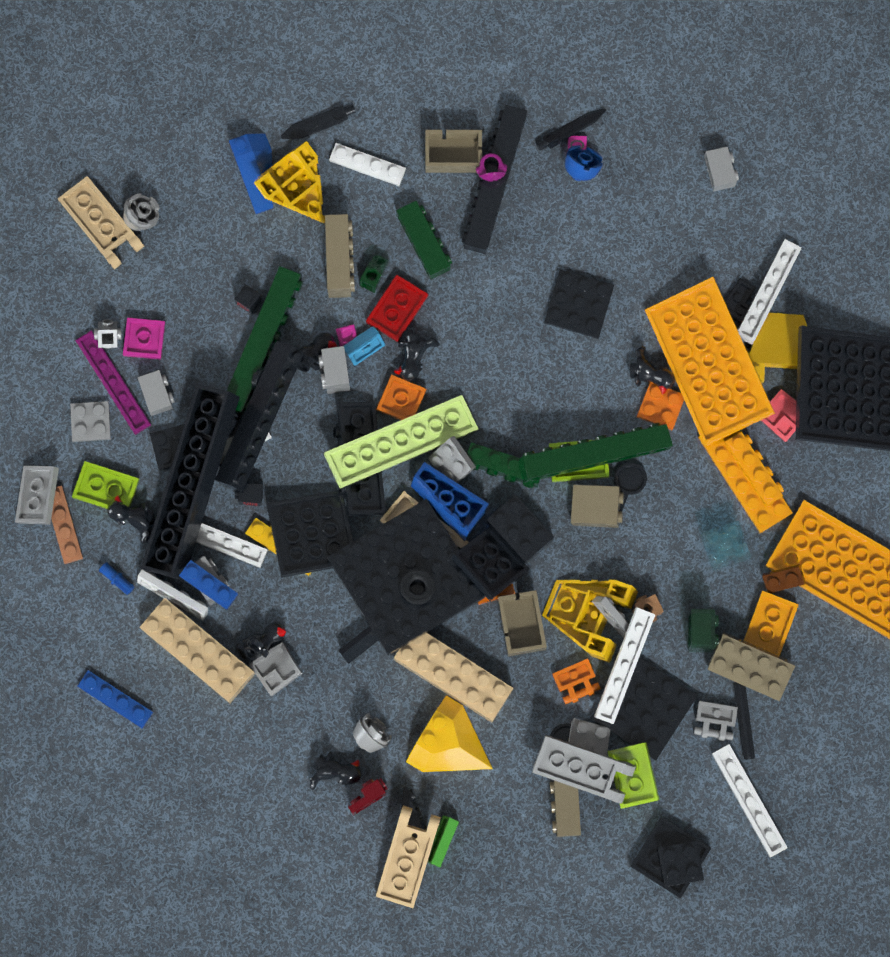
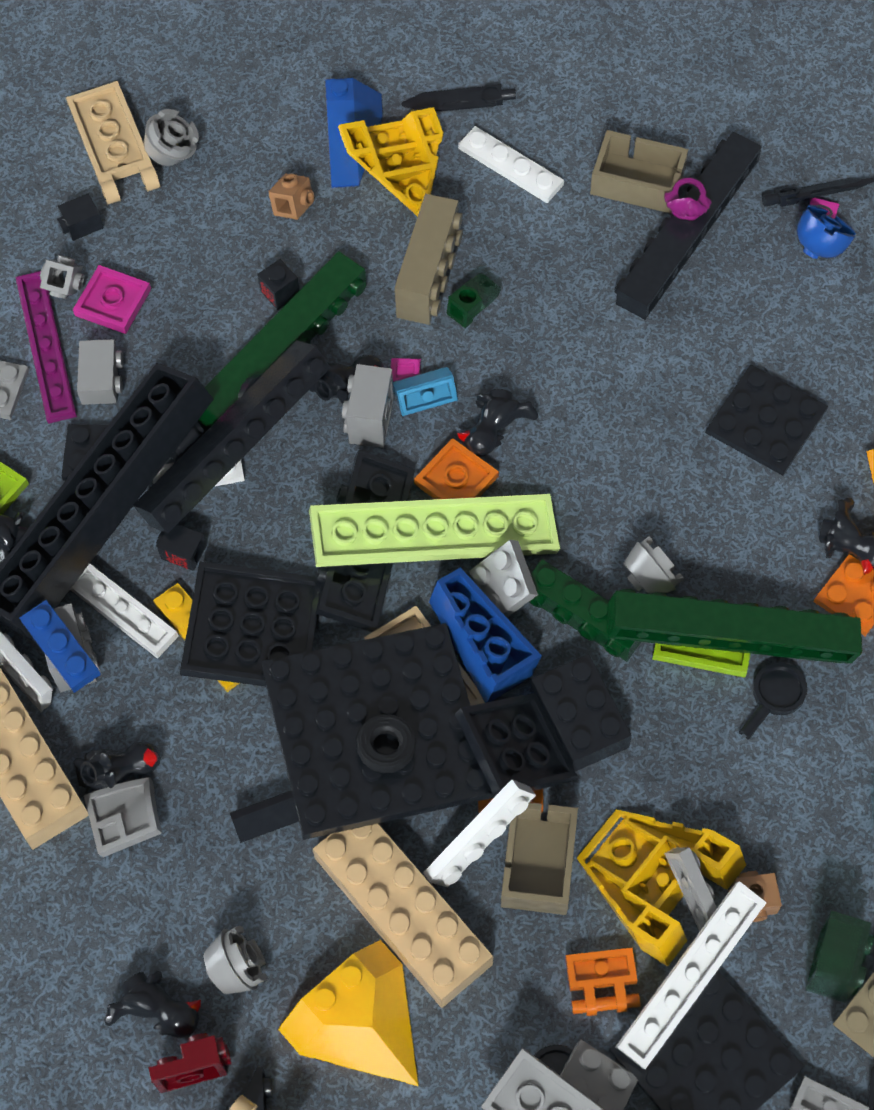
camera: 20 degrees right, 15 degrees down
red plate [366,275,429,342] -> none
dark green brick [396,201,452,280] -> none
dark tan brick [571,485,624,528] -> none
none -> black brick [57,193,104,241]
none -> medium nougat brick [268,173,314,220]
none -> white plate [423,780,536,887]
none -> light grey cone [623,536,684,594]

